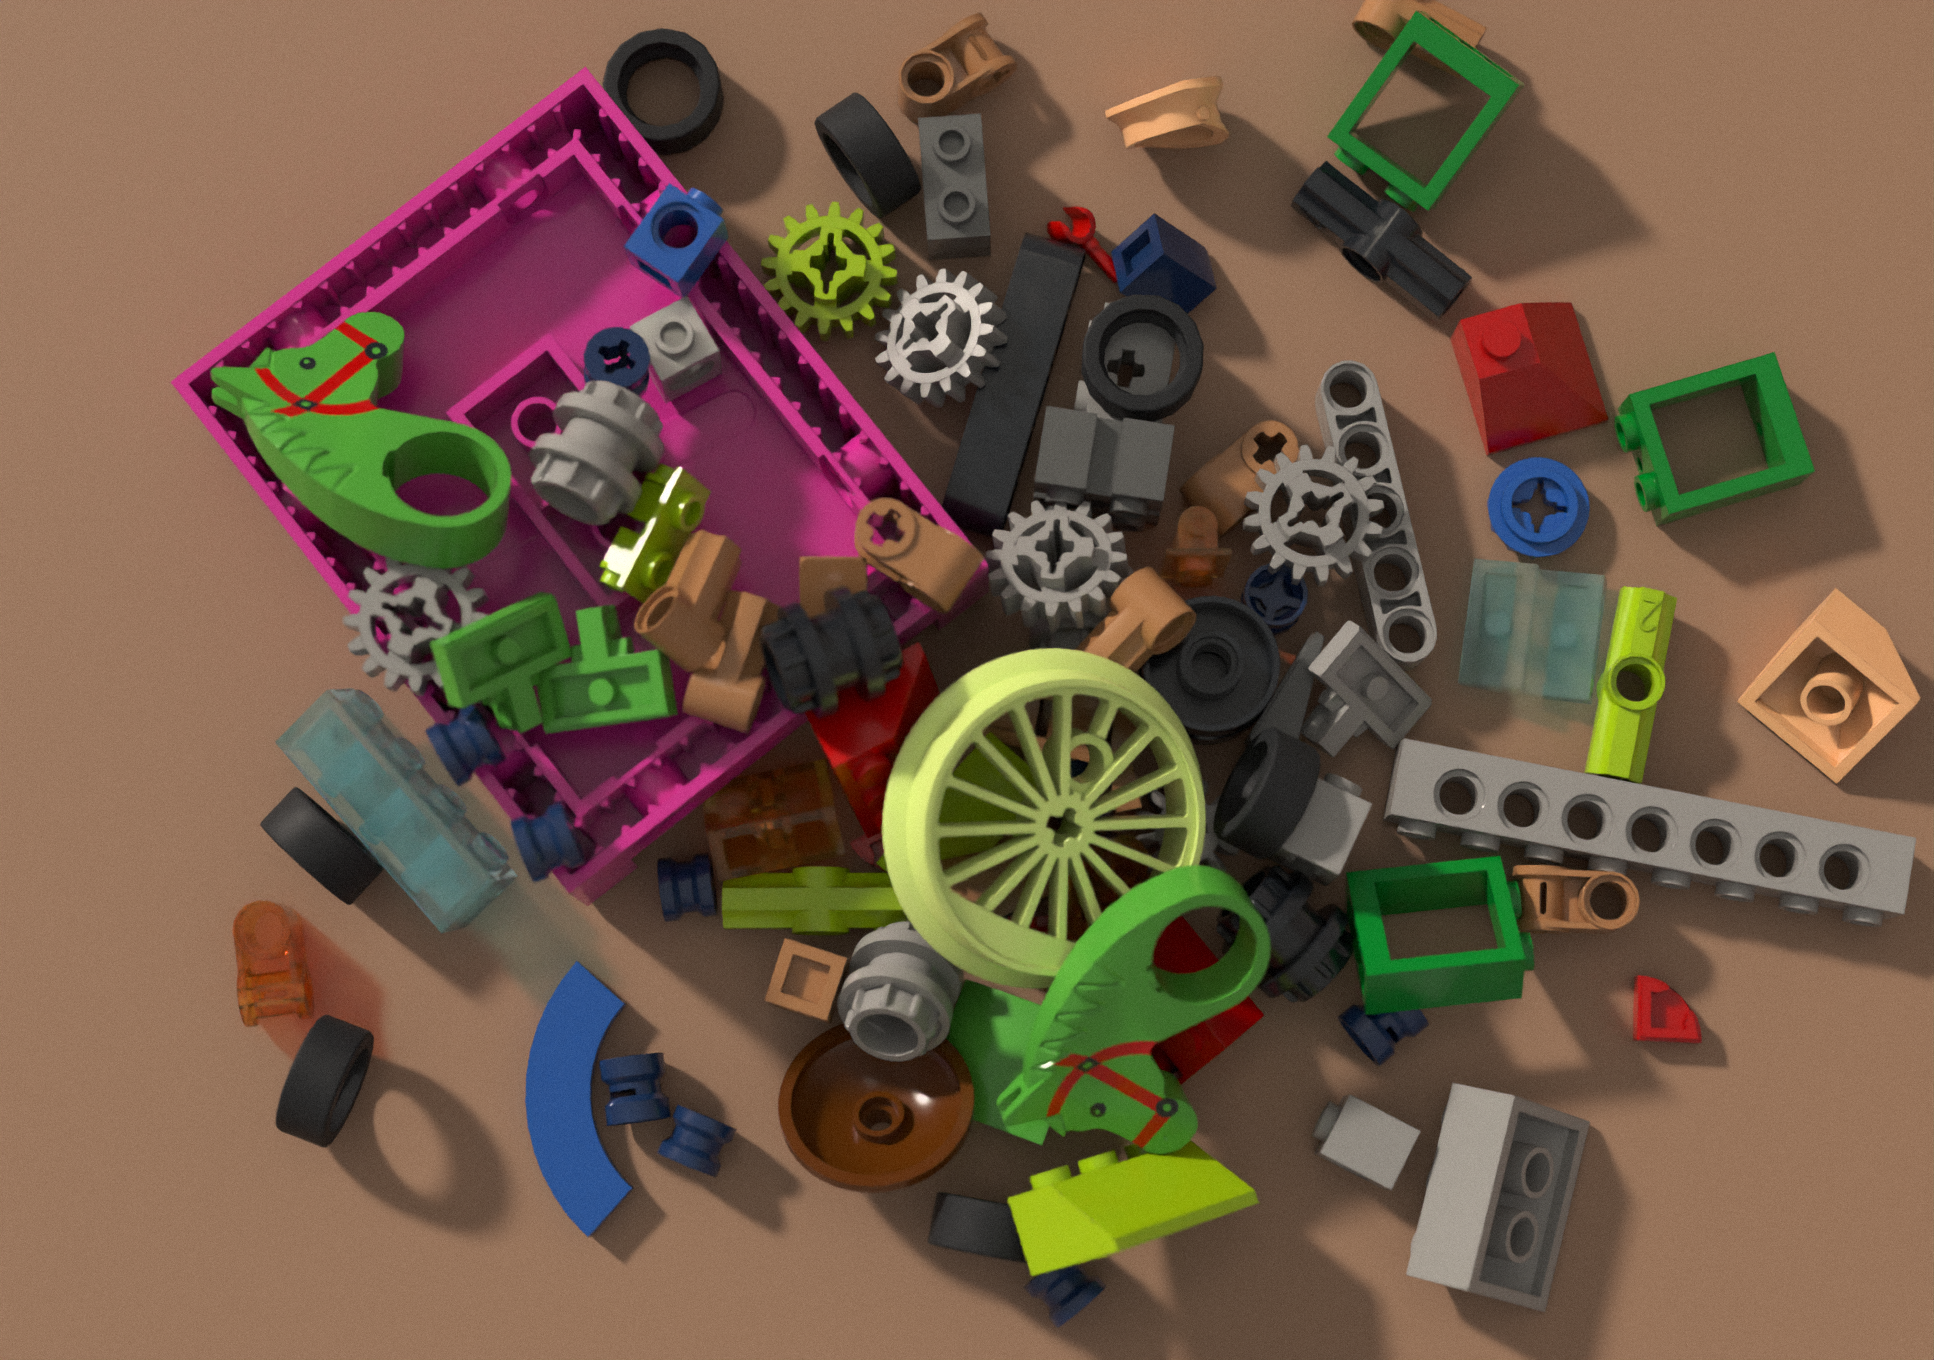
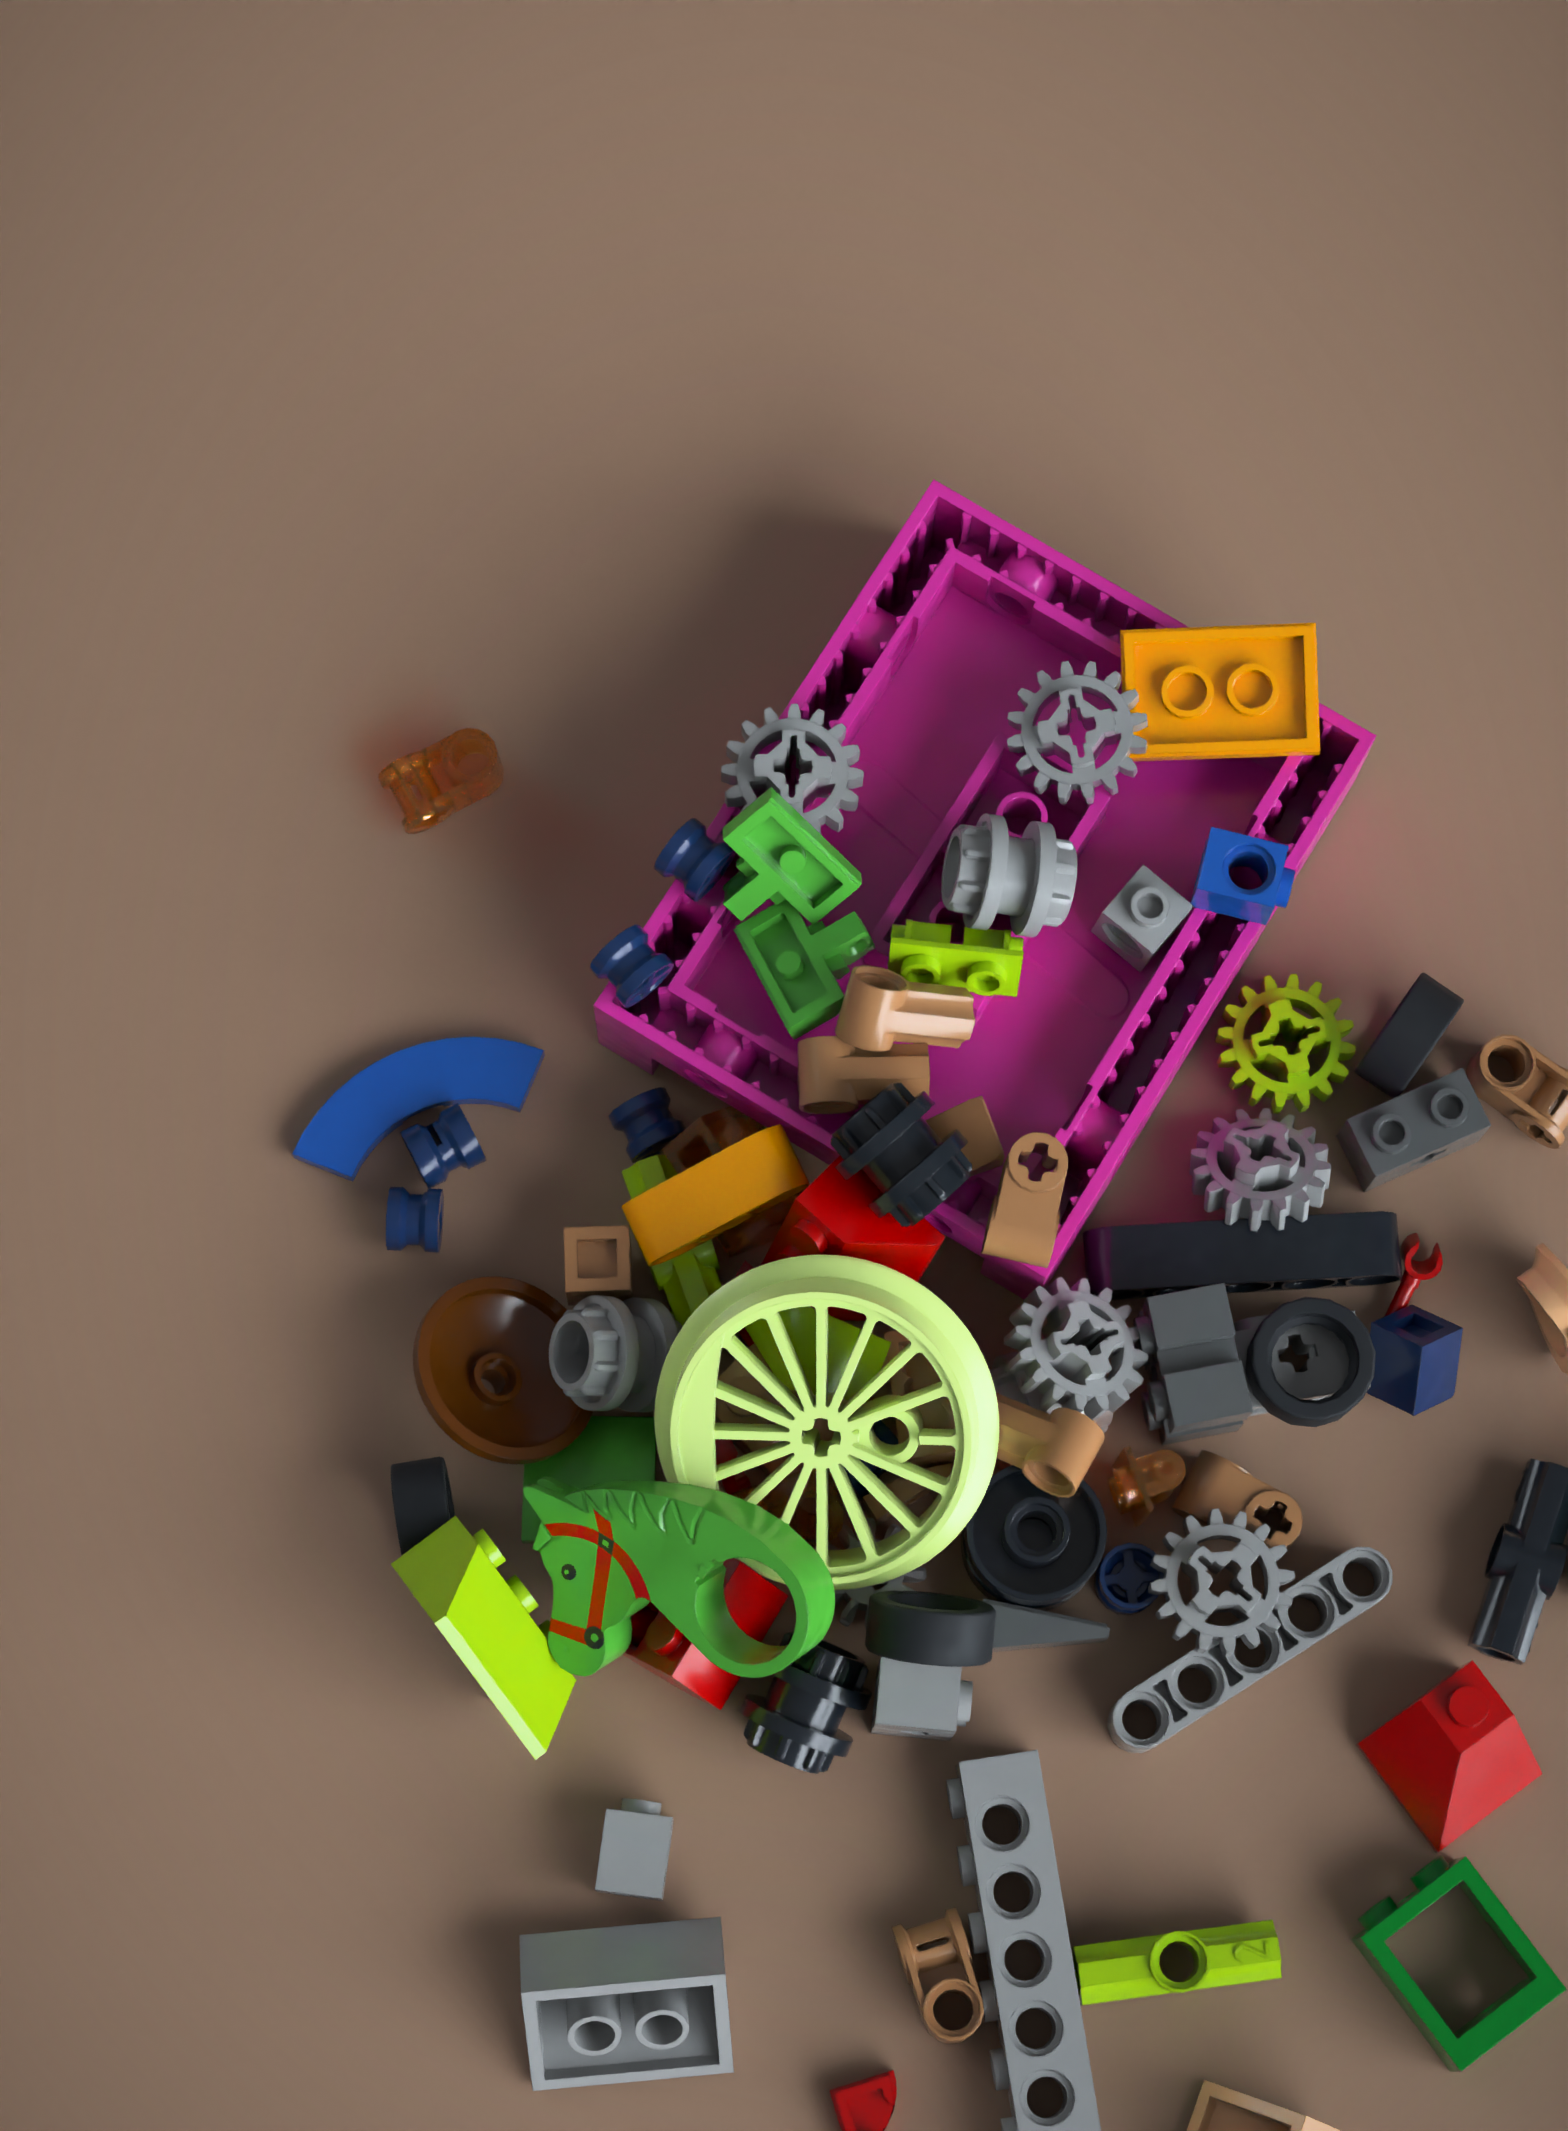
camera: 65 degrees right, 5 degrees down
bright green animal [211,312,511,569] -> none
black tyre [260,787,384,905] -> none
clear light blue brick [275,688,518,933] -> none
black tyre [275,1014,374,1148] -> none
dark blue wheel [584,327,650,398] -> none
black tyre [602,28,724,156] -> none
dark blue wheel [1024,1263,1107,1328] -> none
light grey hinge [1301,620,1432,758] -> none
dark blue wheel [1337,1004,1429,1066] -> none
green window [1345,856,1534,1015] -> none
clear light blue slope [1458,559,1607,704] -> none
blue gear [1486,457,1590,559] -> none
none -> light orange beam [621,1124,810,1266]
none -> light grey gear [1007,661,1148,804]
none -> light orange tile [1120,623,1320,762]

